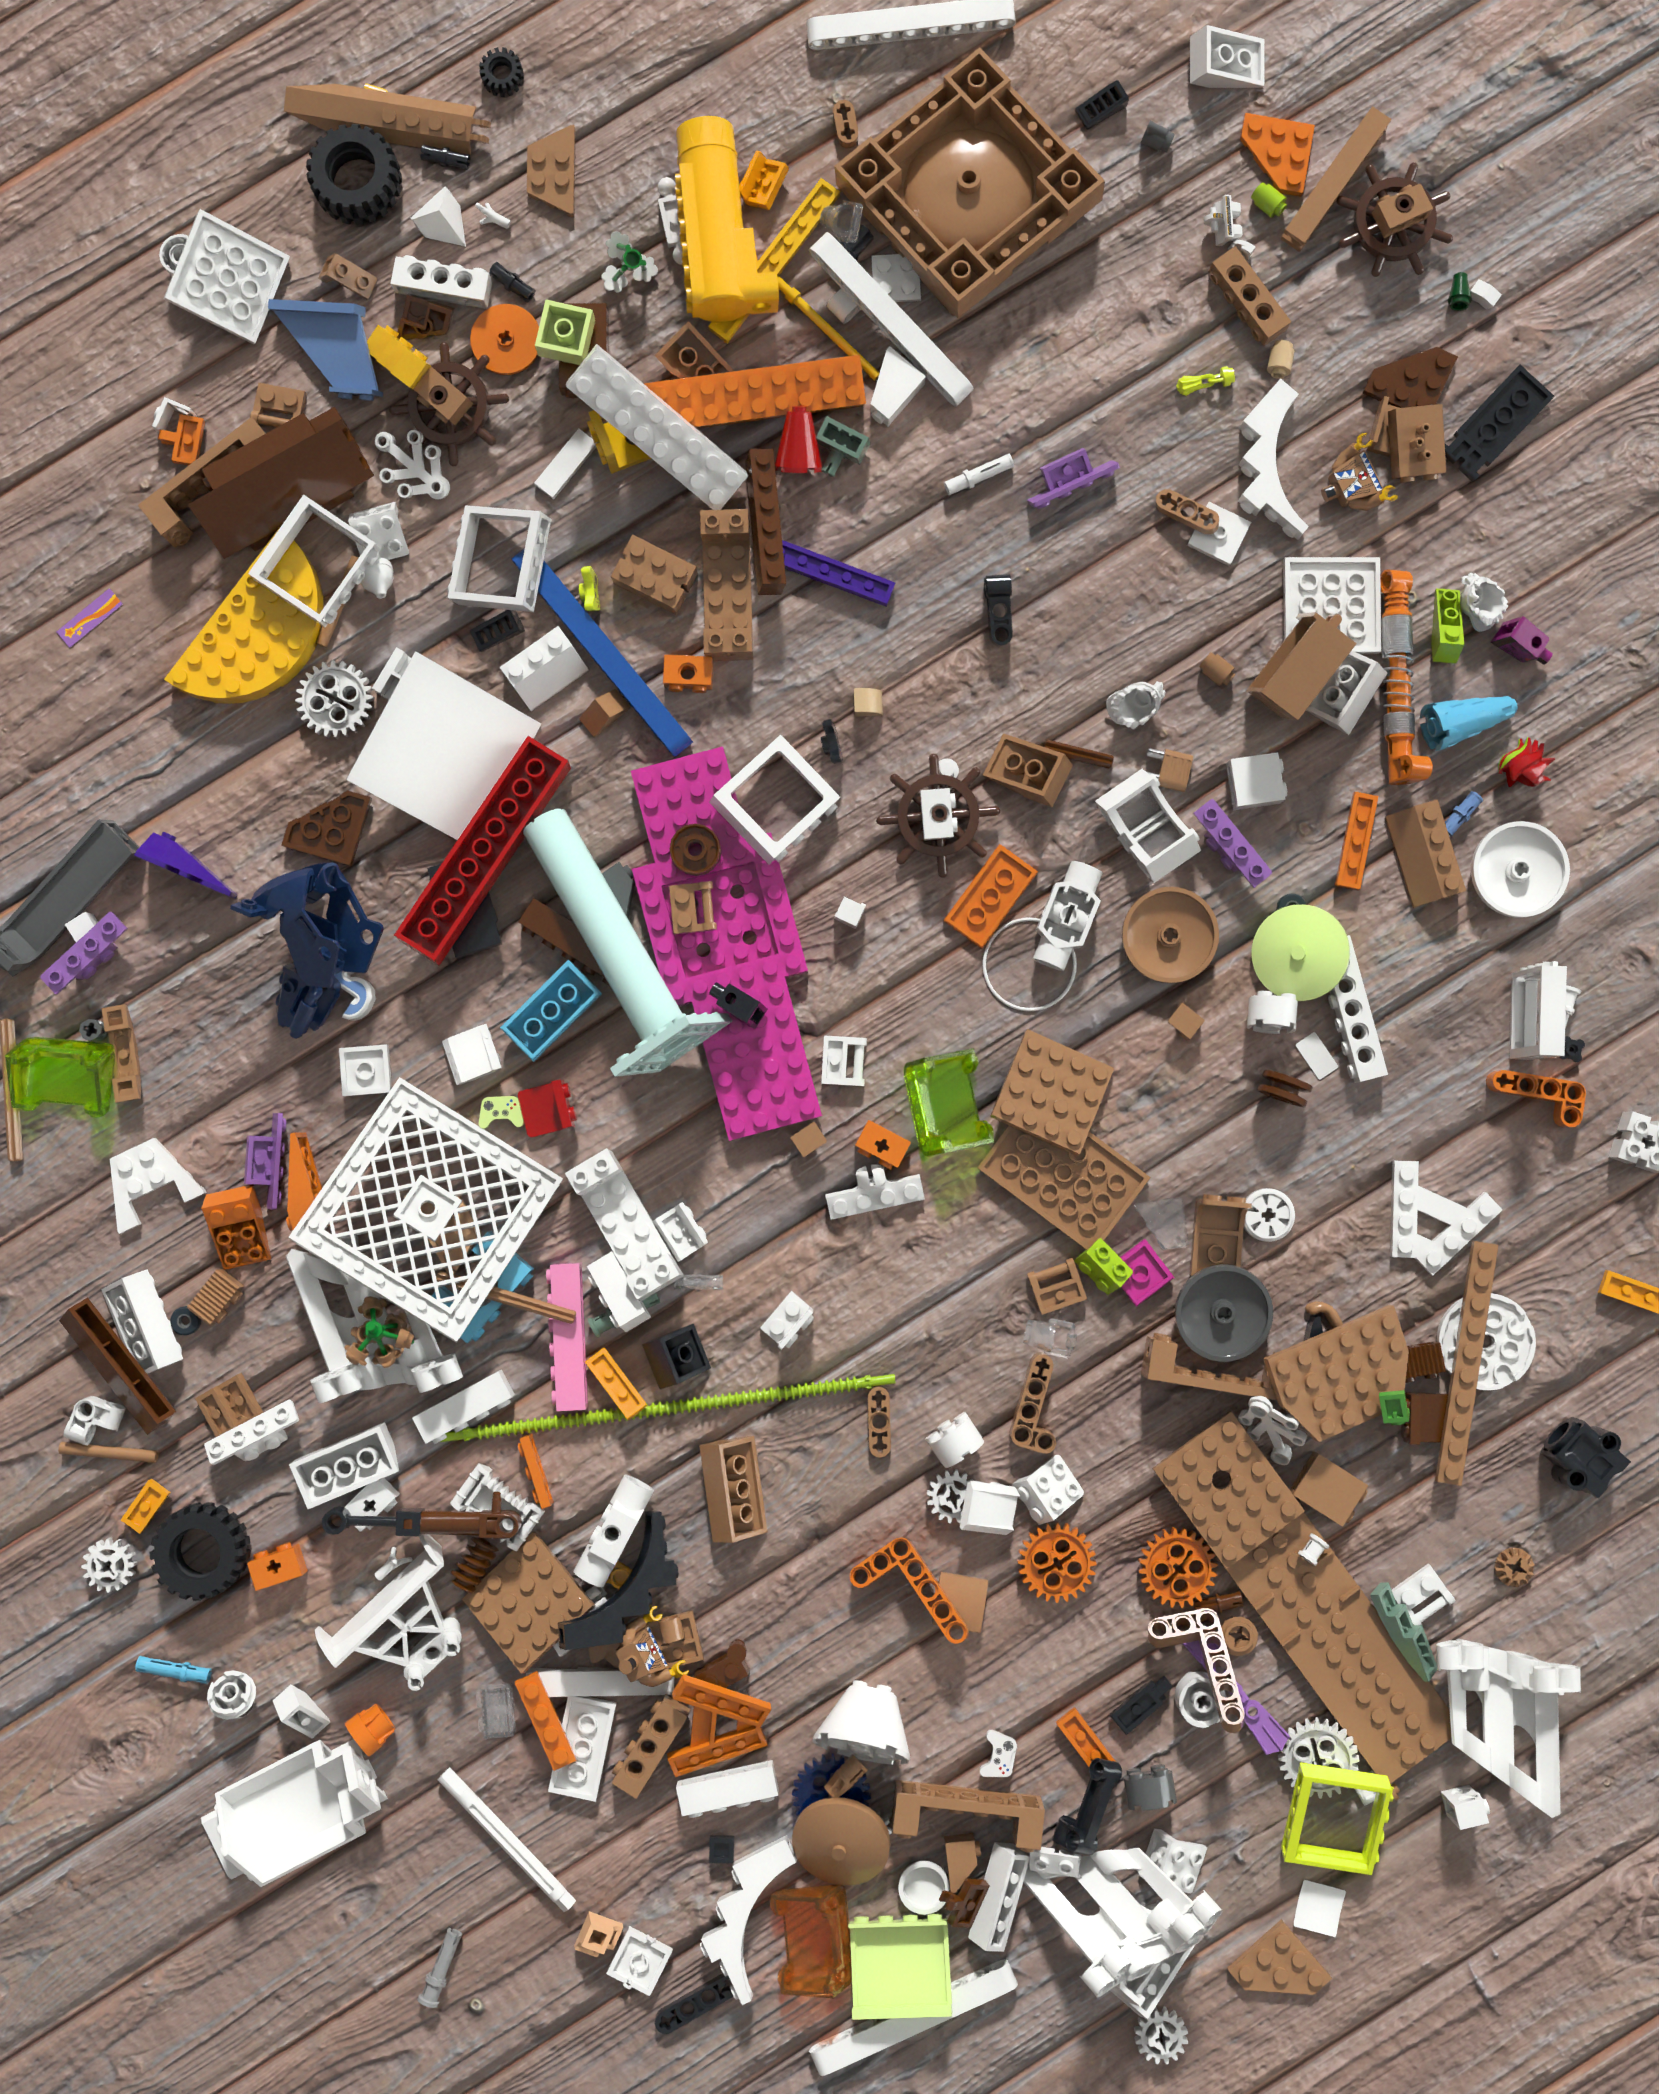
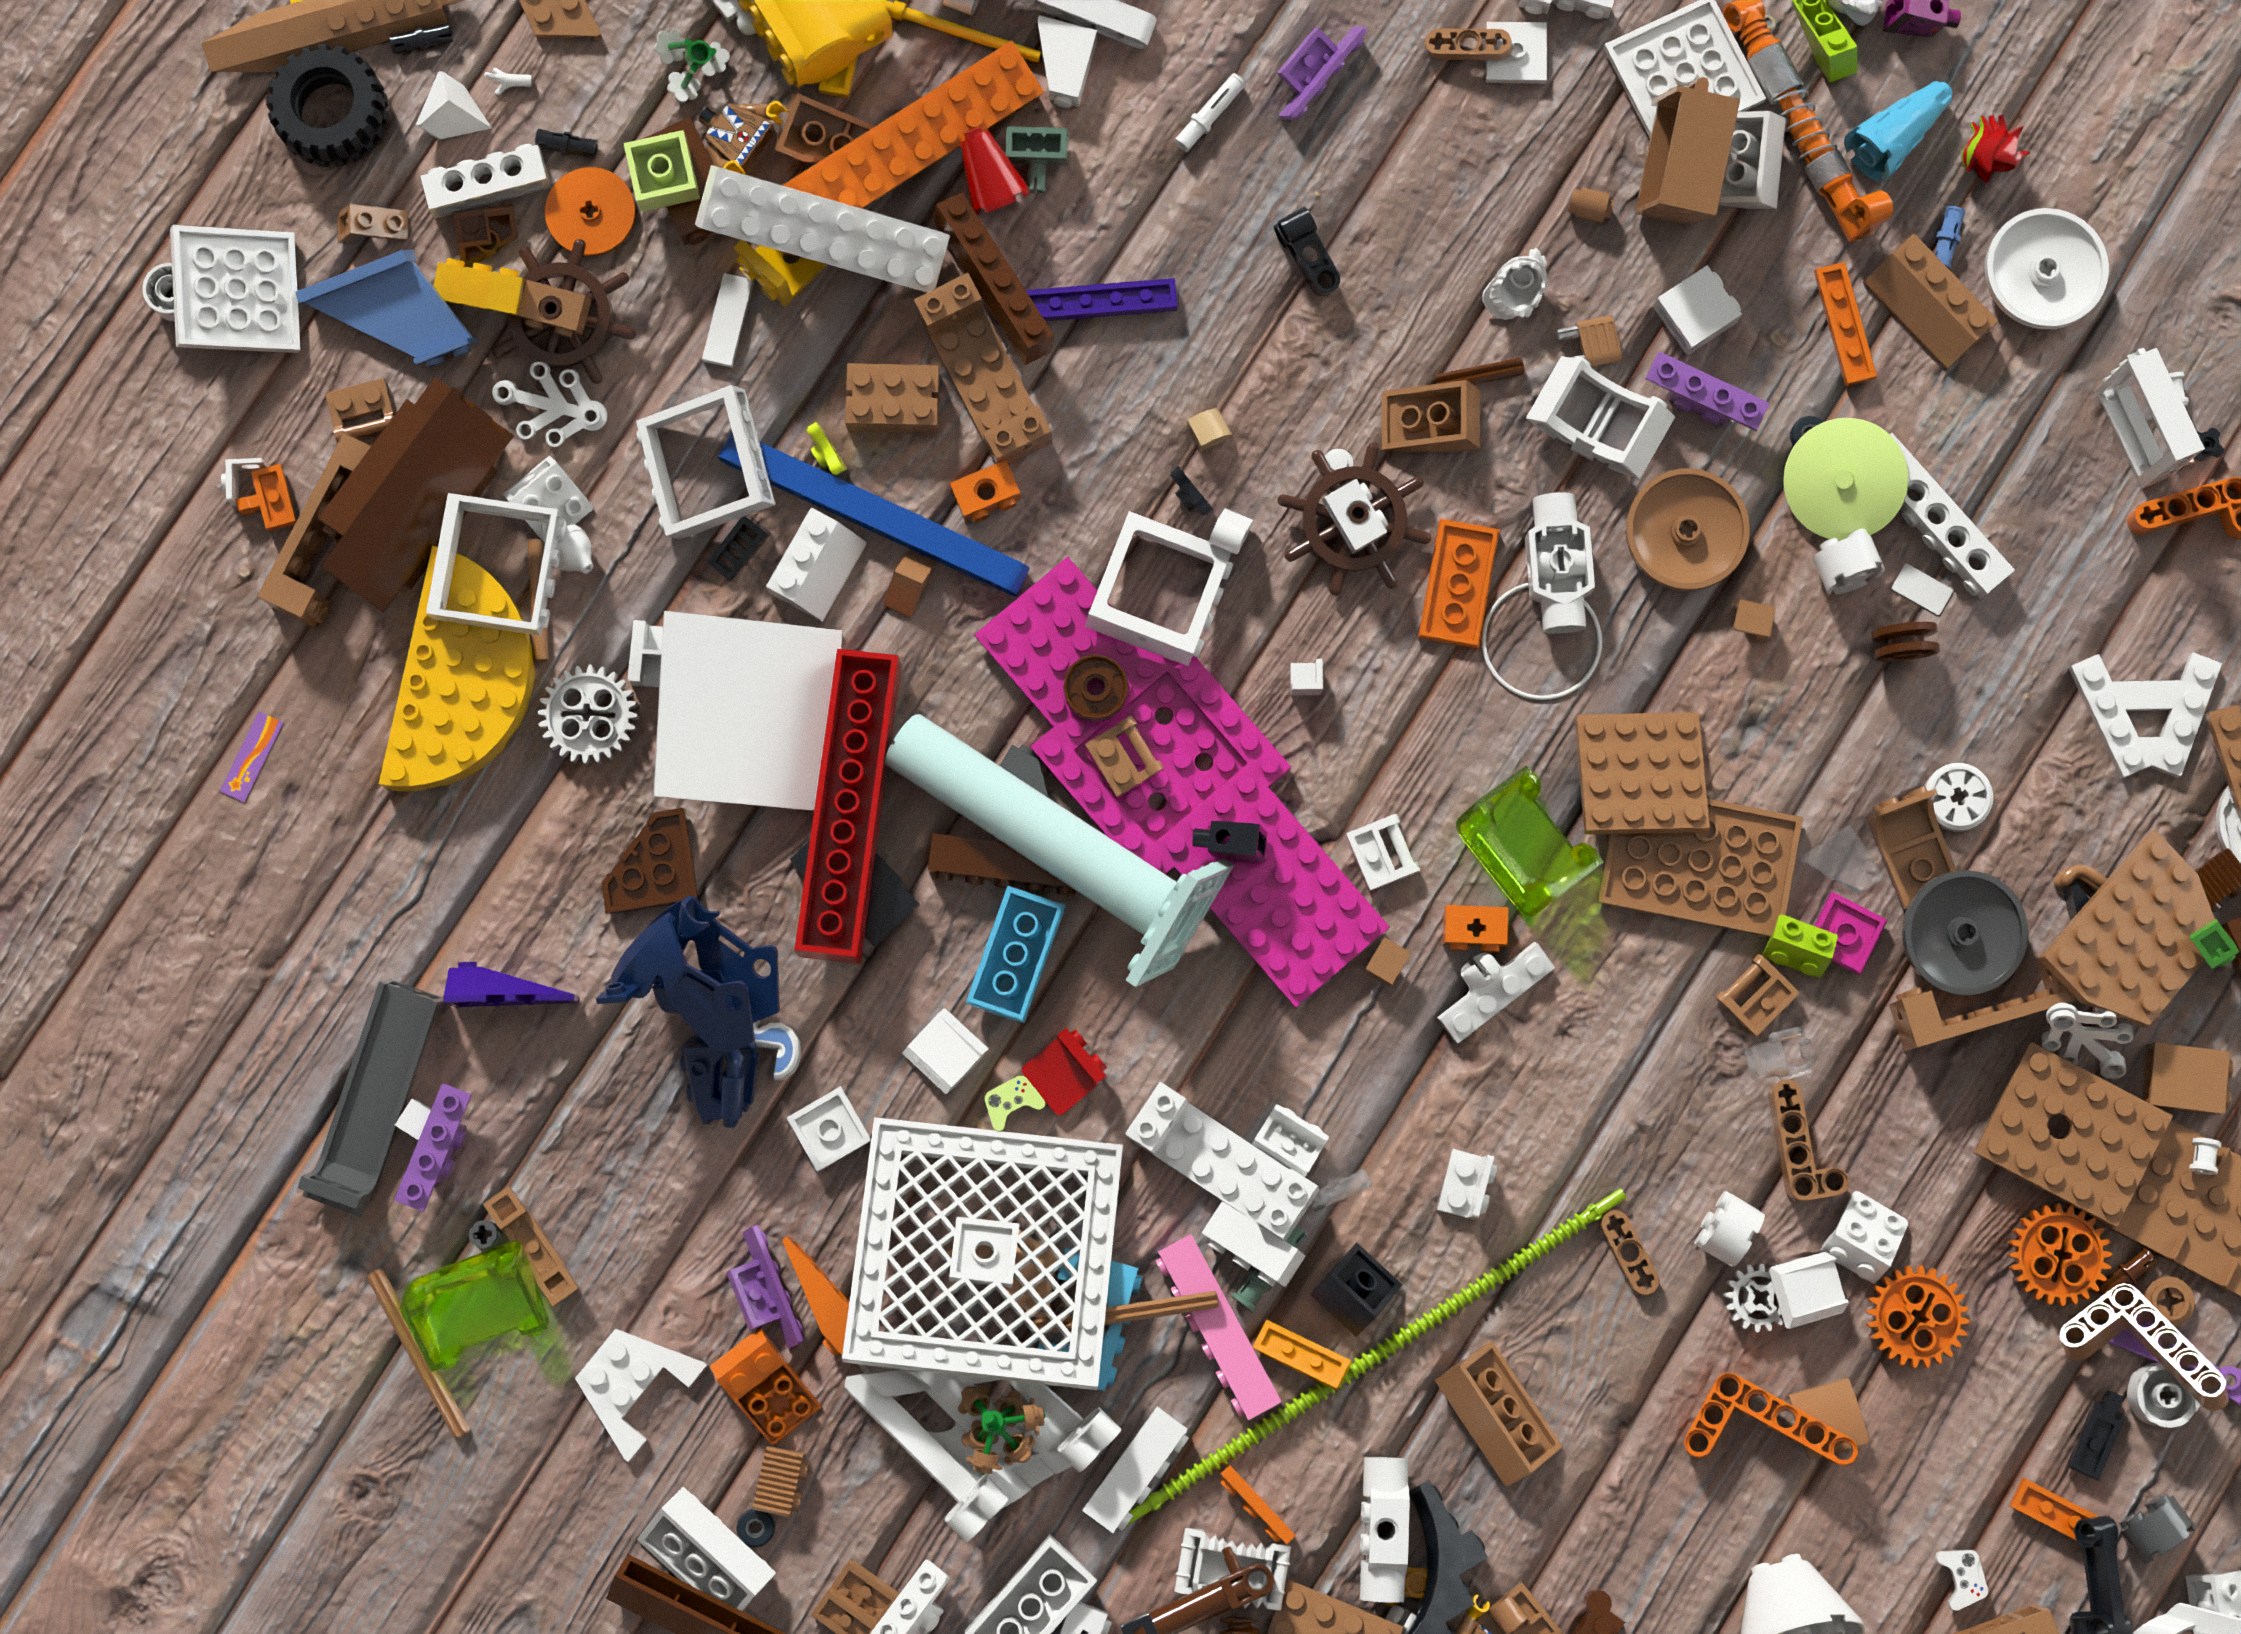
camera: 25 degrees left, 5 degrees down
none -> torso [699,101,788,175]
none -> white beam [1209,509,1253,555]

